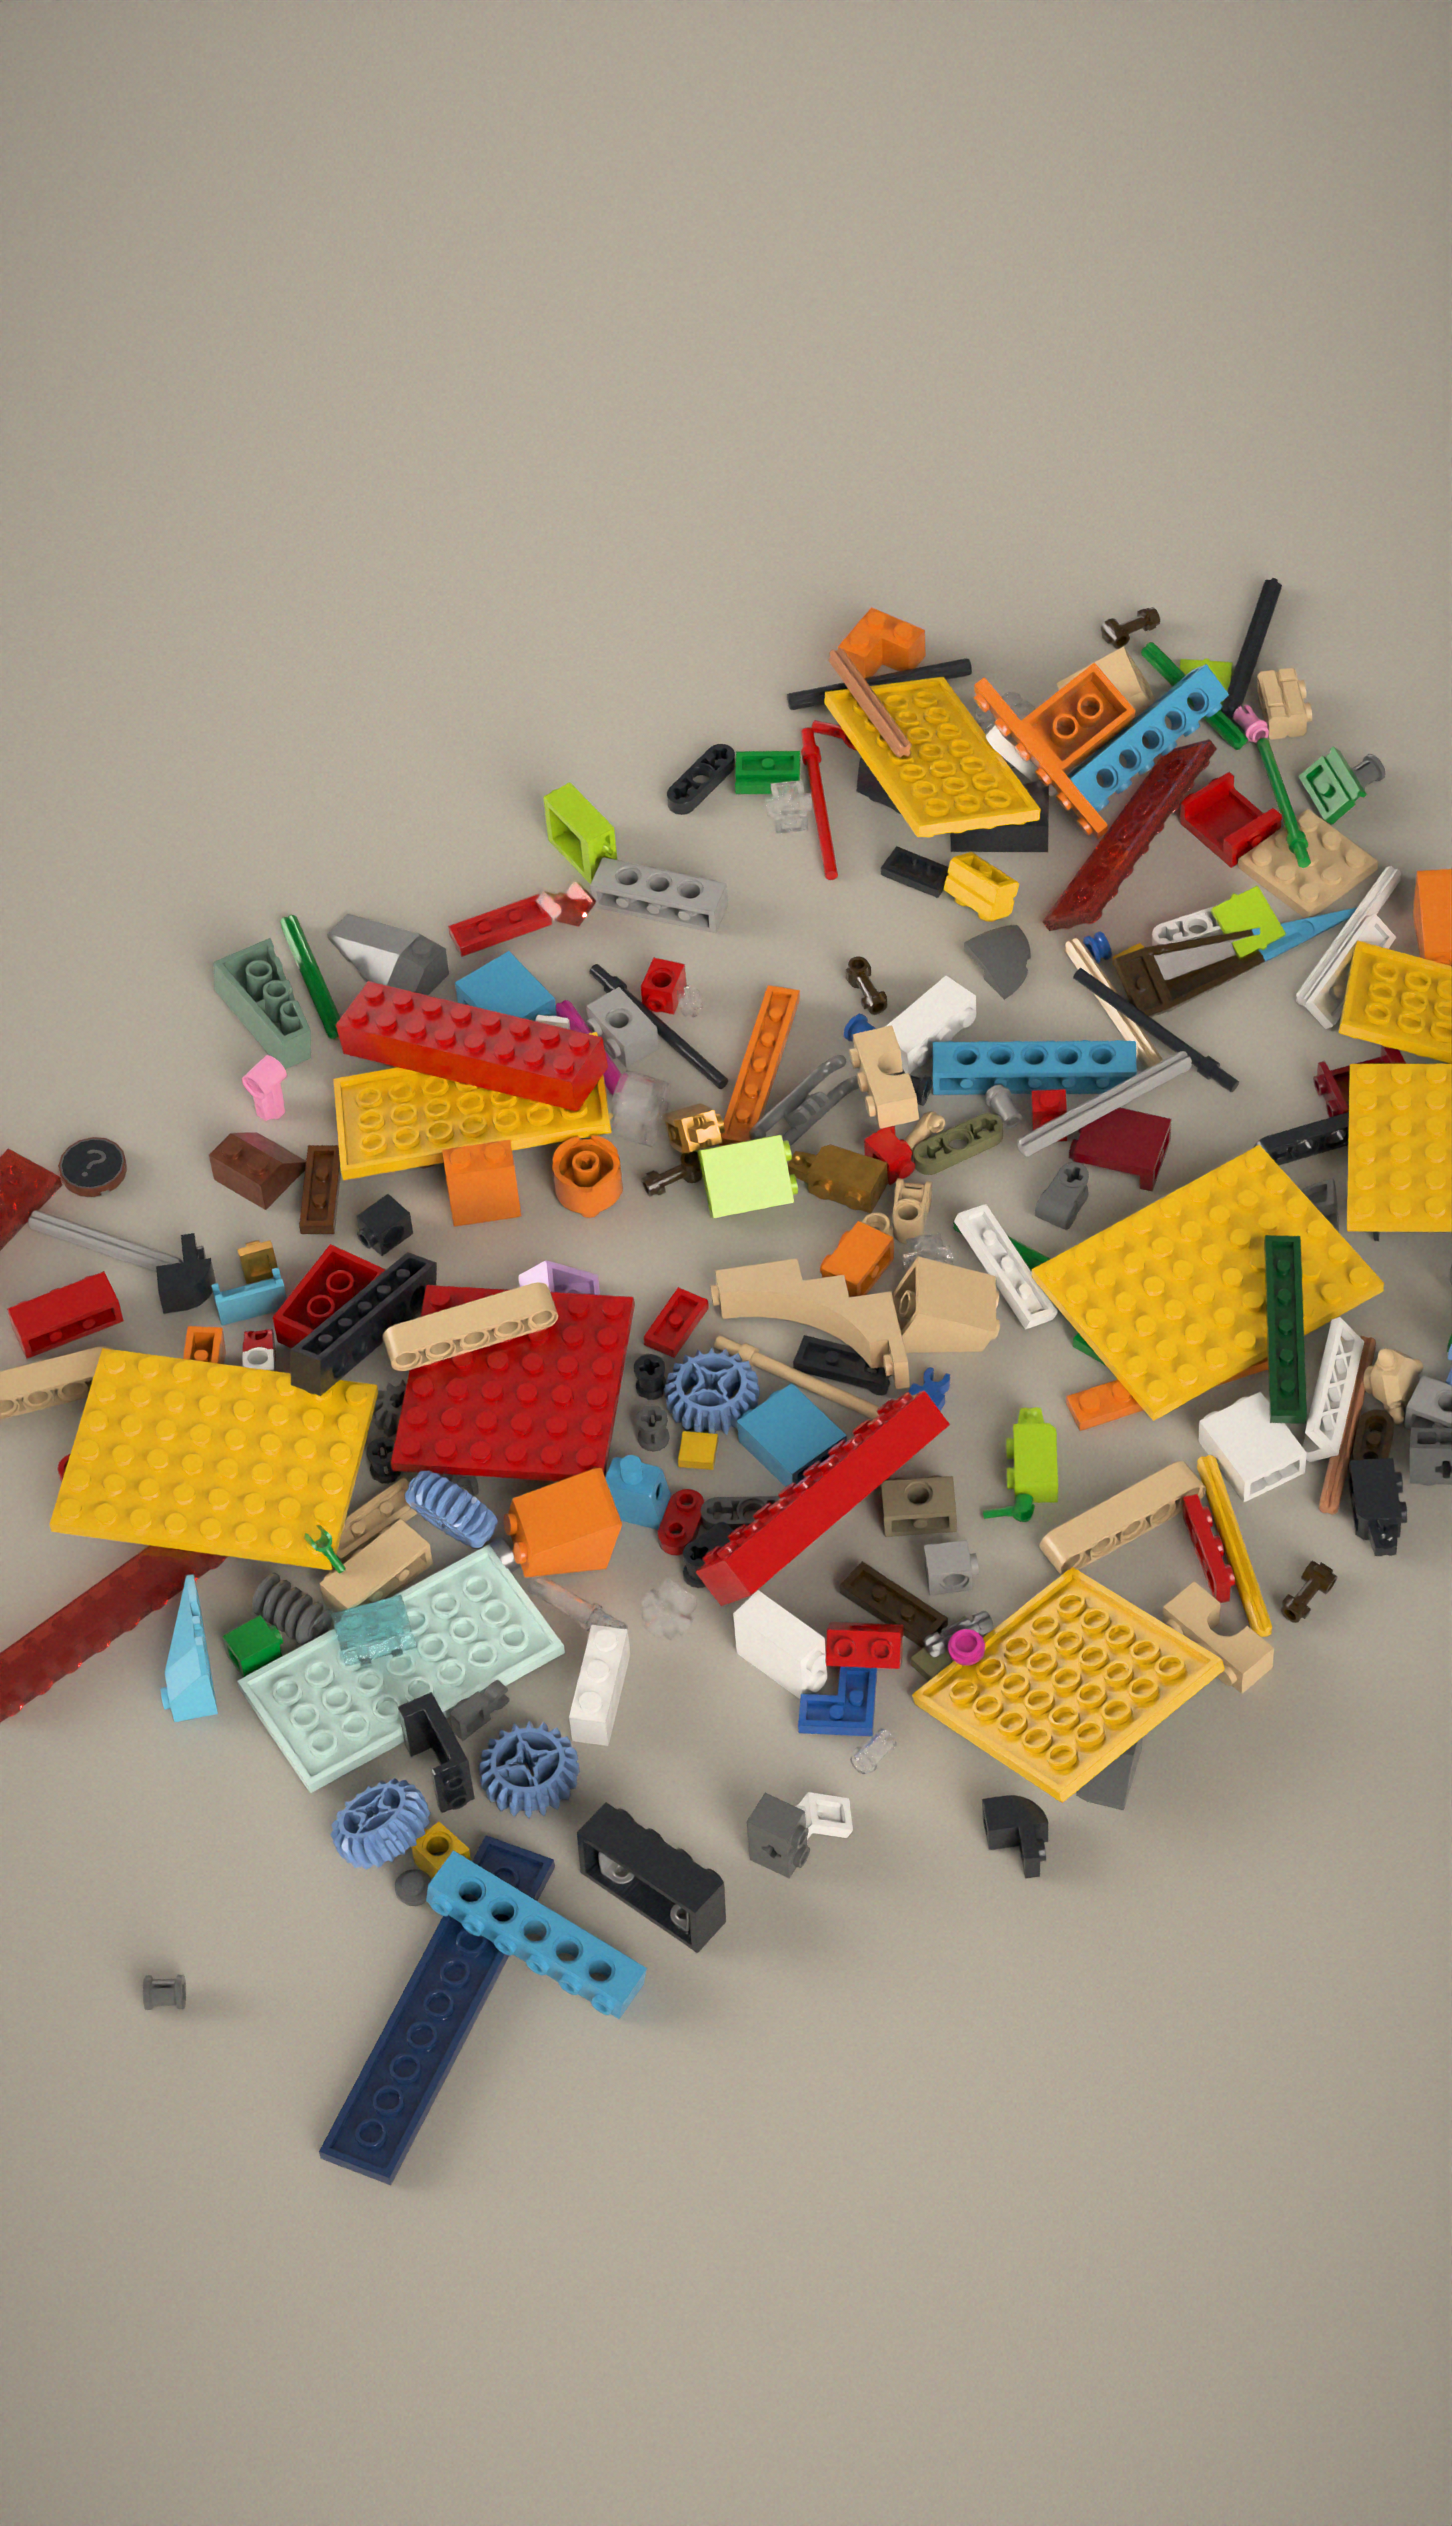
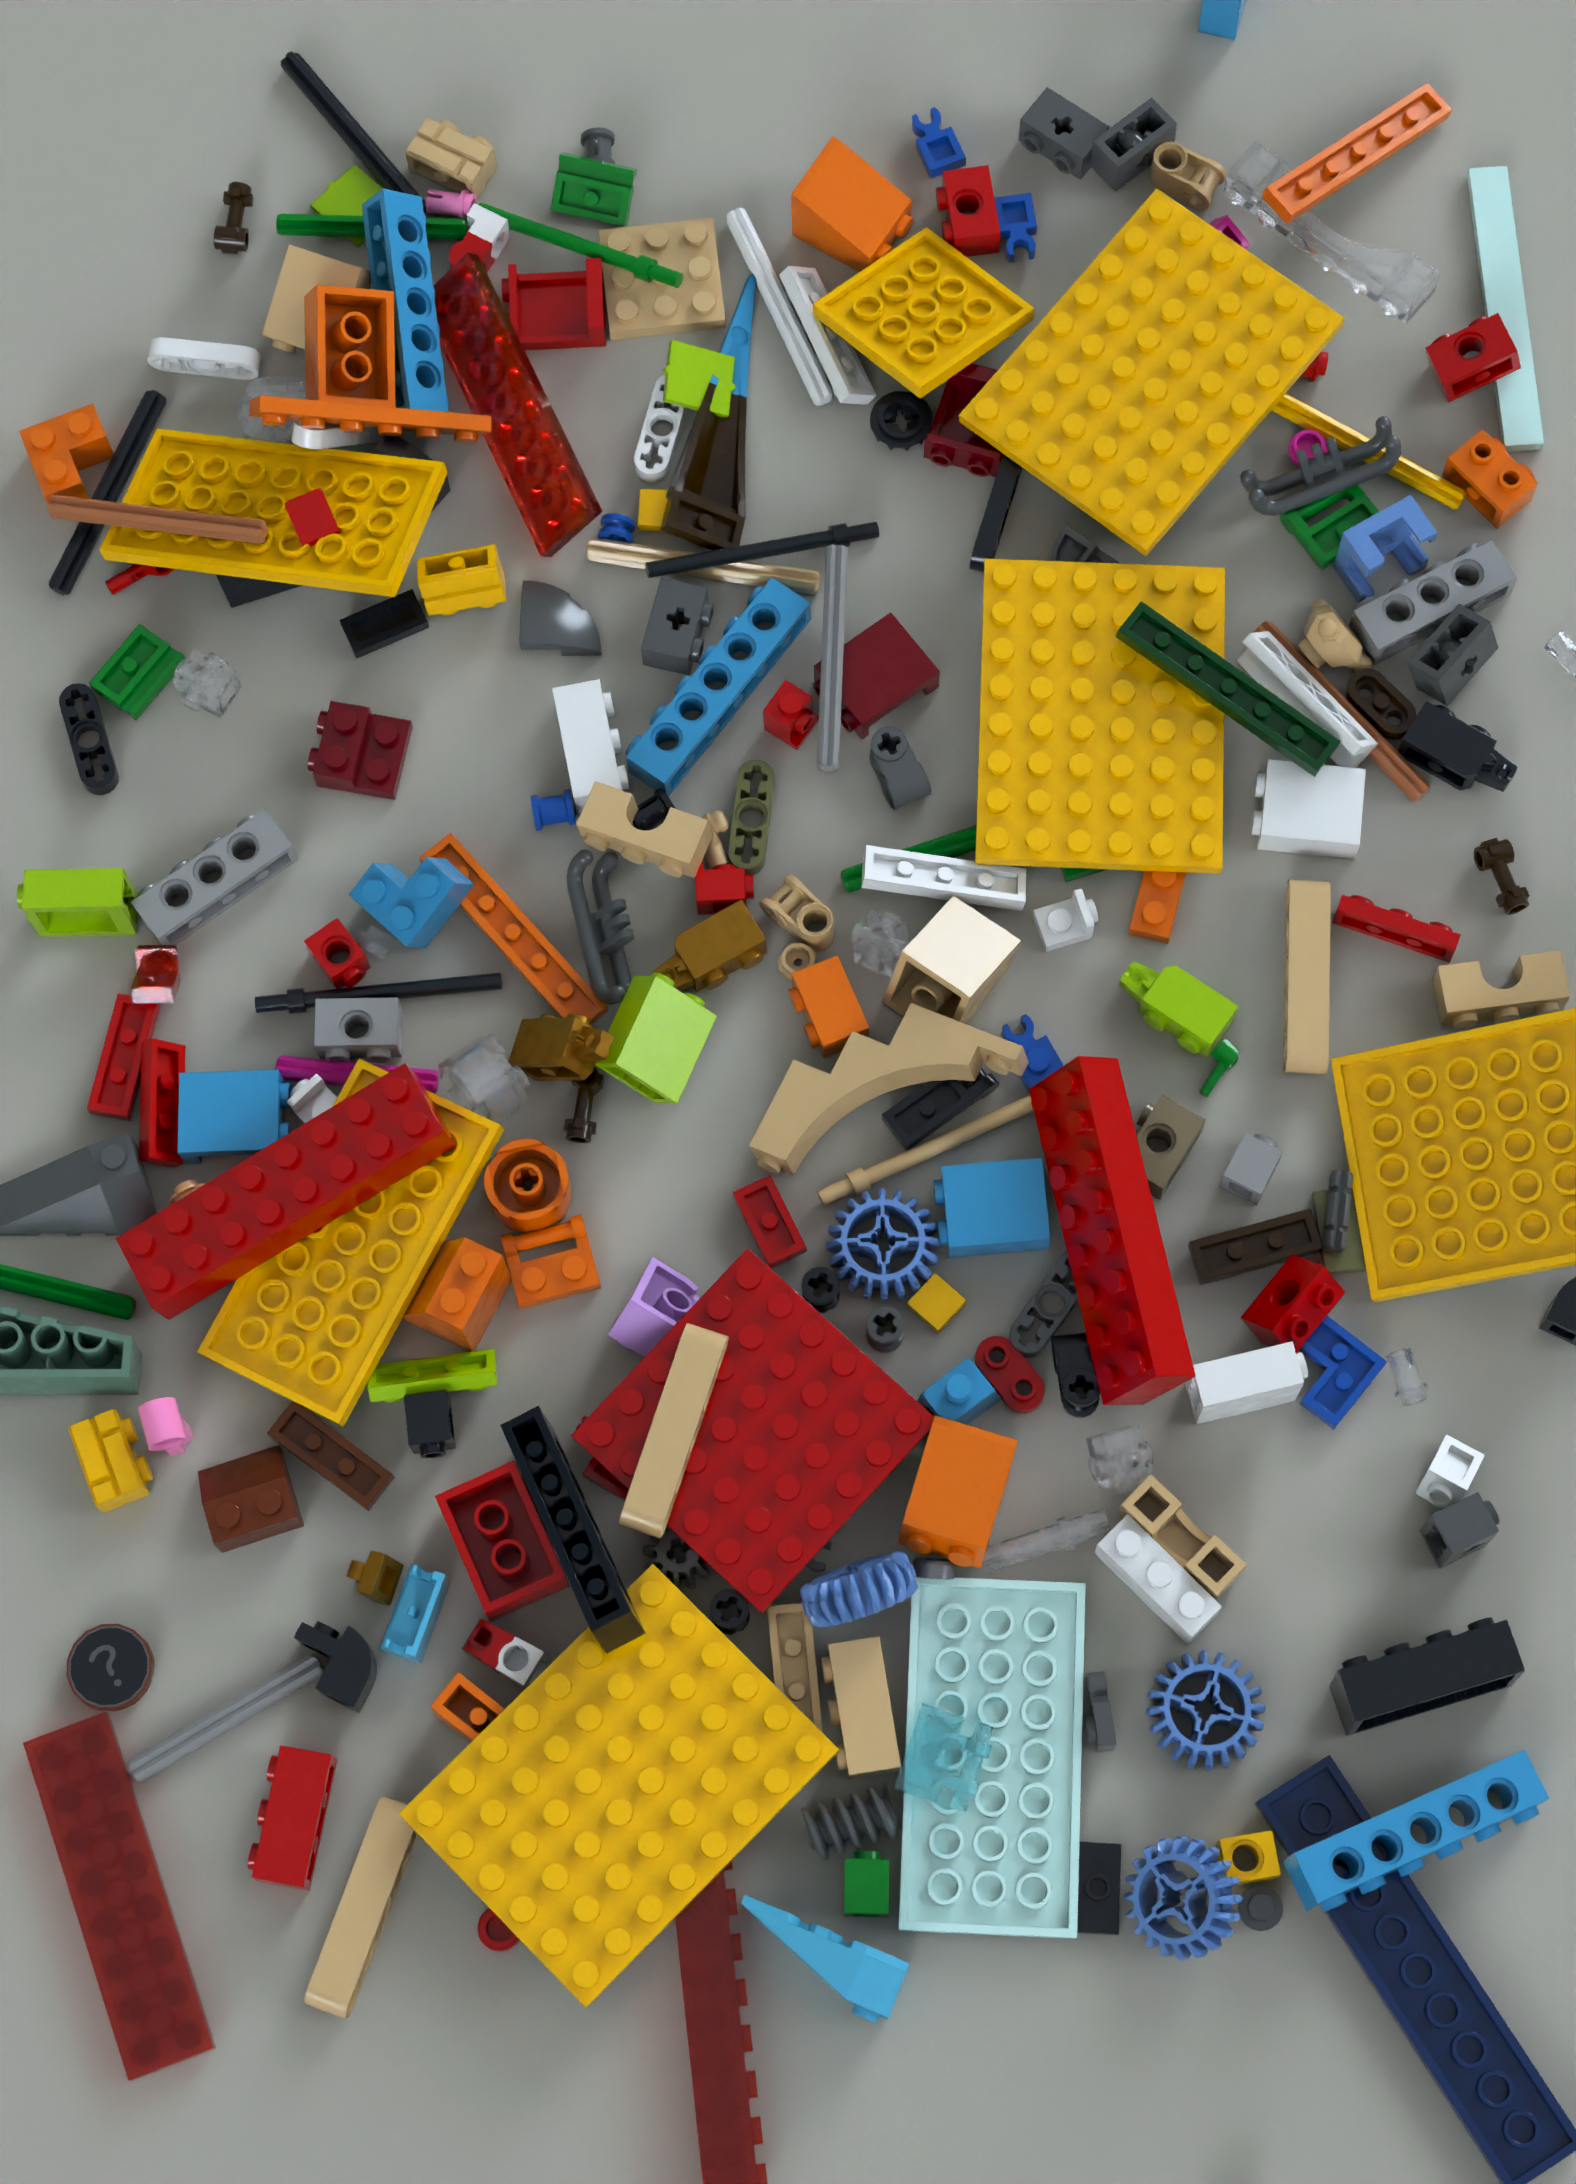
camera: 55 degrees left, 20 degrees up
green hand [305,1525,346,1574] -> none
black panel [398,1692,475,1813] -> none
red bar [801,727,838,880] -> none
dark brown bar [845,956,888,1015] -> none
dark pink plate [948,1629,985,1665] -> none
light grey pin [985,1084,1023,1129] -> none
yellow axle [1197,1455,1272,1637] -> none
none -> yellow brick [68,1409,153,1513]
none -> red plate [139,1038,186,1168]
none -> white beam [147,337,262,380]
none -> red slope [285,488,341,546]
none -> dark red plate [308,701,413,800]
none -> dark azure brick [349,857,475,948]
none -> lime plate [368,1349,497,1403]
none -> leg [449,203,510,286]
none -> orange plate [500,1214,601,1310]
none -> dark grey brick [641,577,714,675]
none -> black gear [870,391,933,451]
none -> white bracket [1033,888,1099,952]
none -> black plate [1077,1842,1121,1935]
none -> tan arch [1118,1474,1247,1600]

